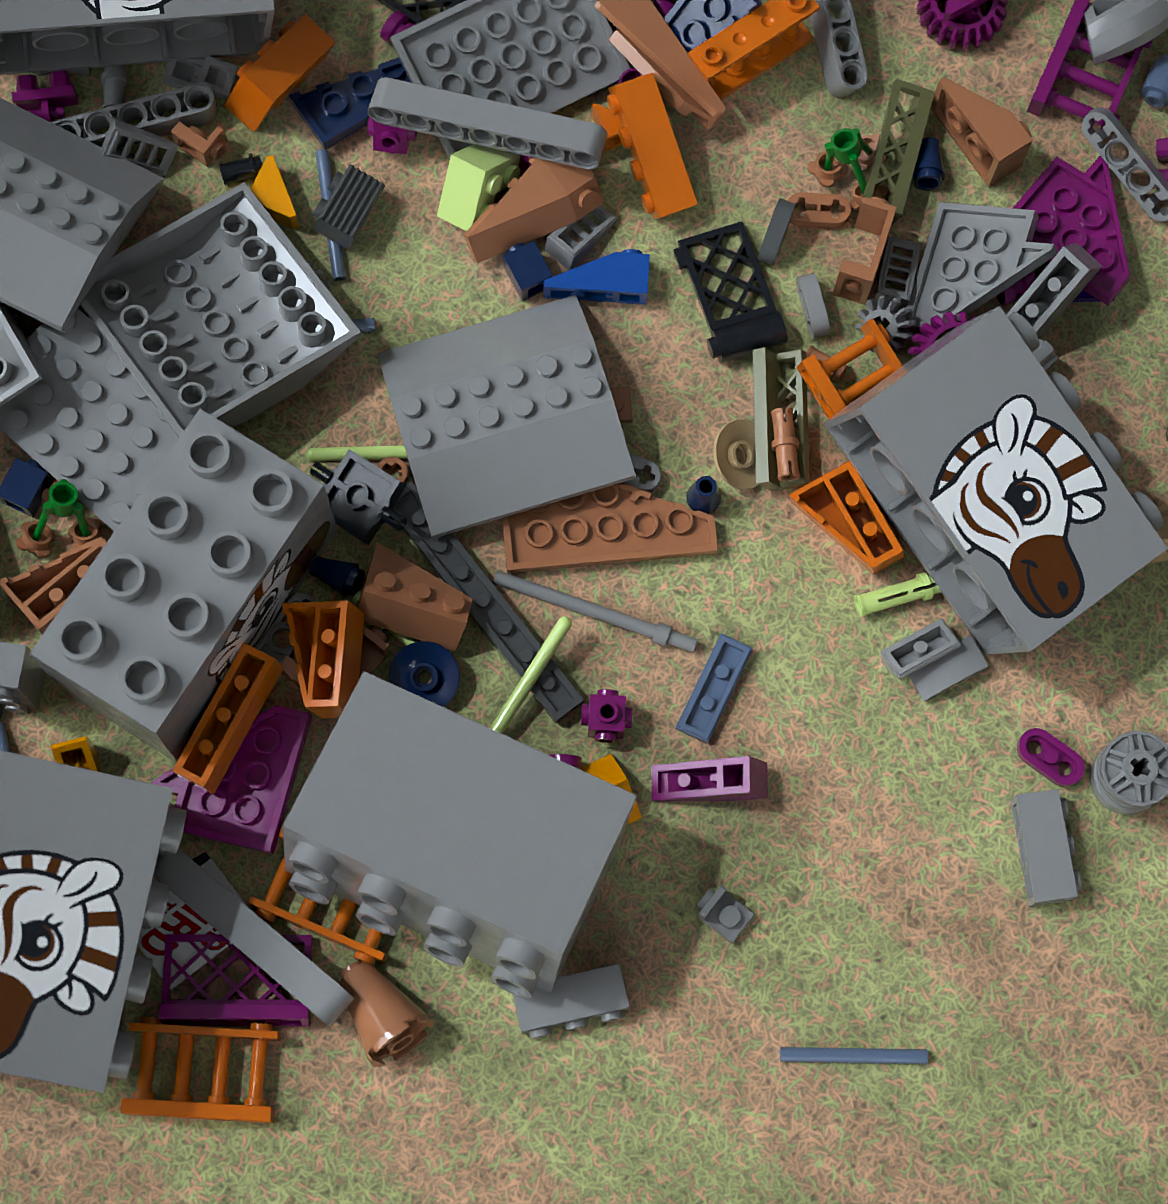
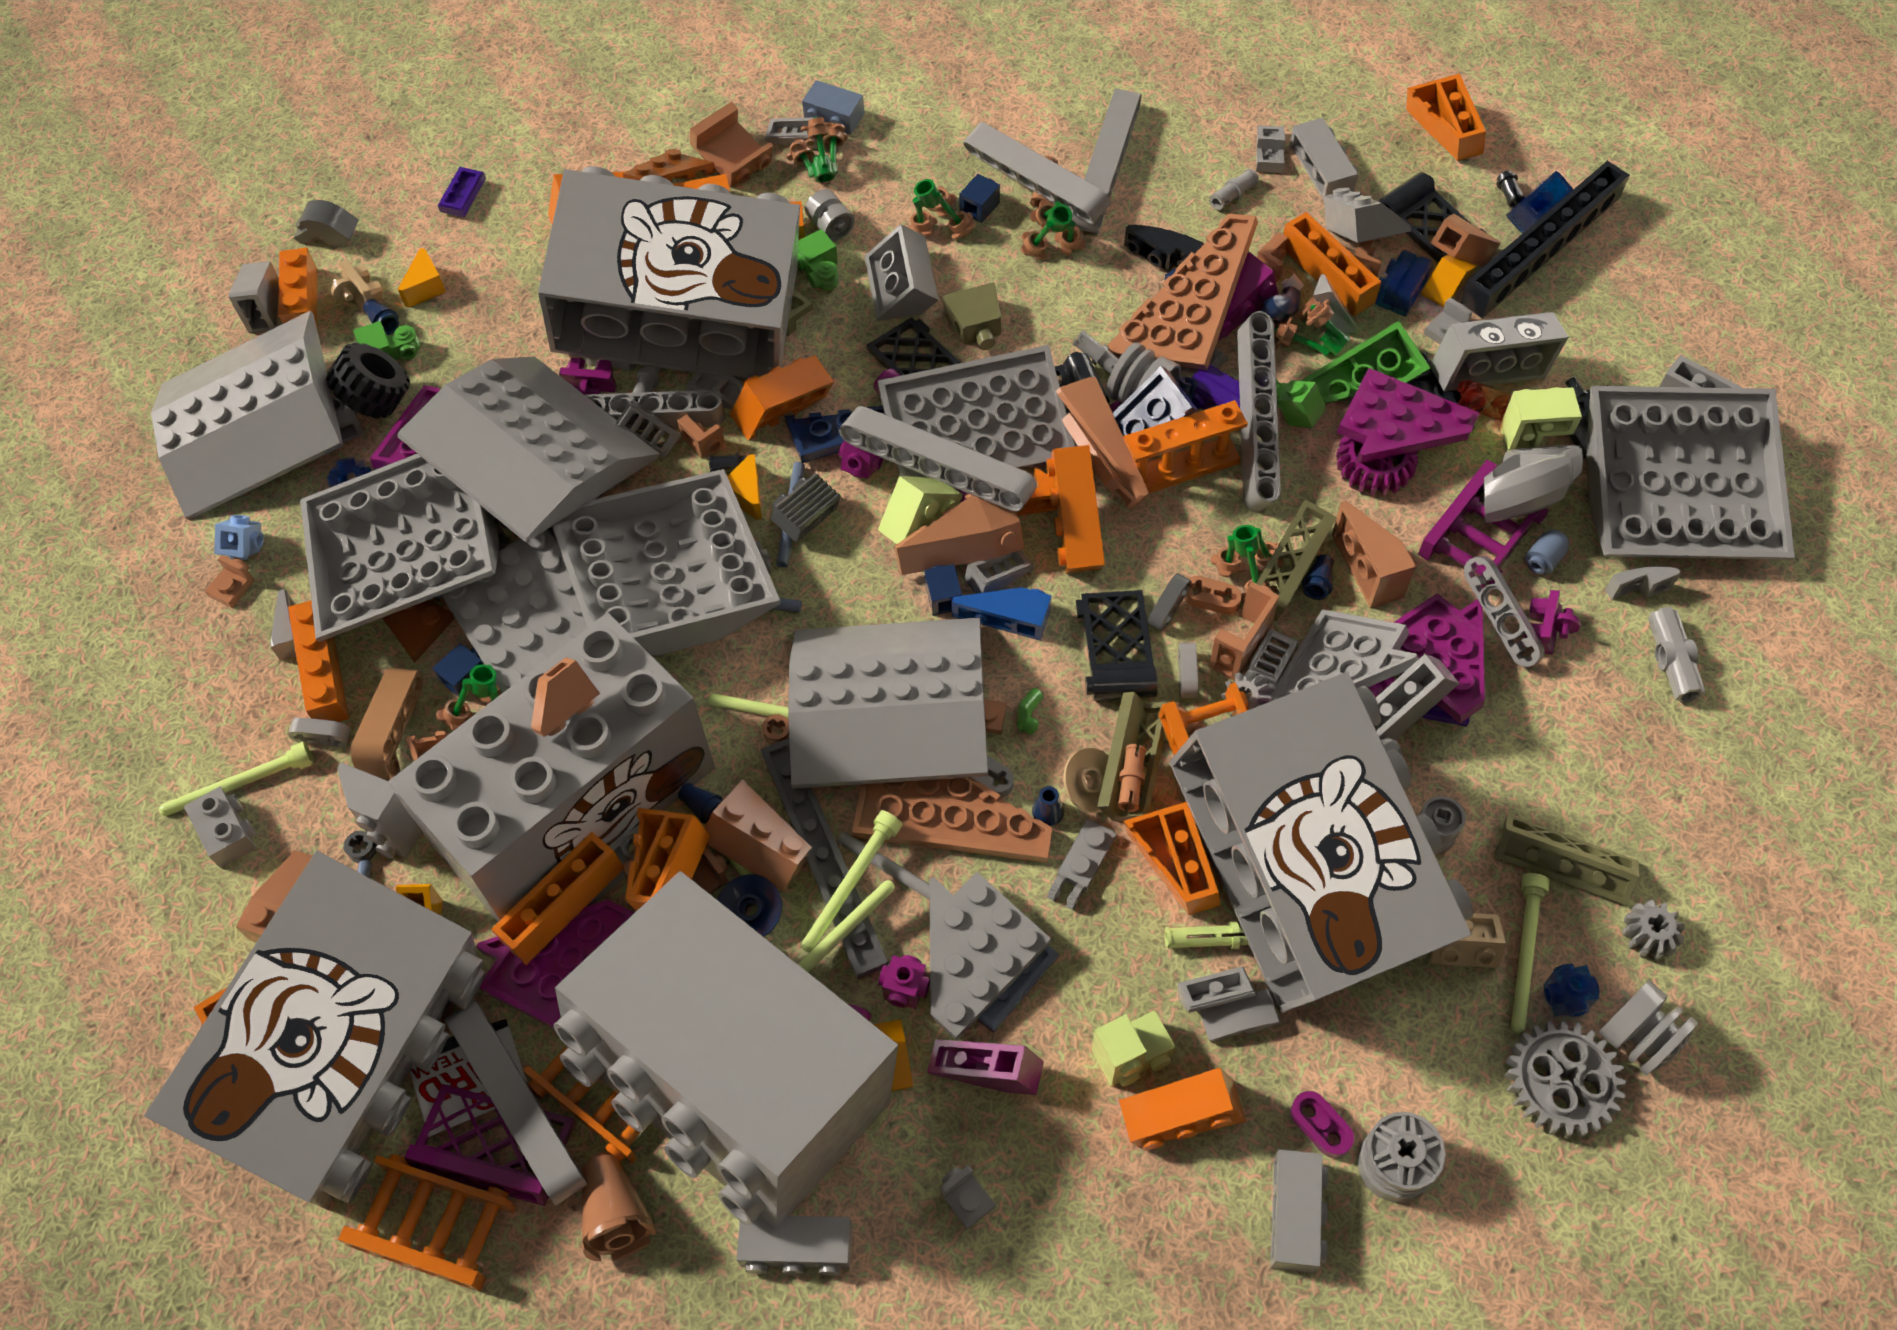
camera: 20 degrees right, 15 degrees down
black plate [310,449,407,545] -> none
none -> nougat slope [531,657,600,737]
none -> yellowish green piece [802,810,903,952]
none -> light grey wing [929,872,1051,1041]
none -> bright green arm [1016,688,1044,735]
none -> light grey hinge [1047,819,1117,910]
none -> yellowish green brick [1092,1010,1175,1087]
none -> orange wedge [1119,1067,1247,1150]
none -> light grey wheel [1419,796,1466,853]

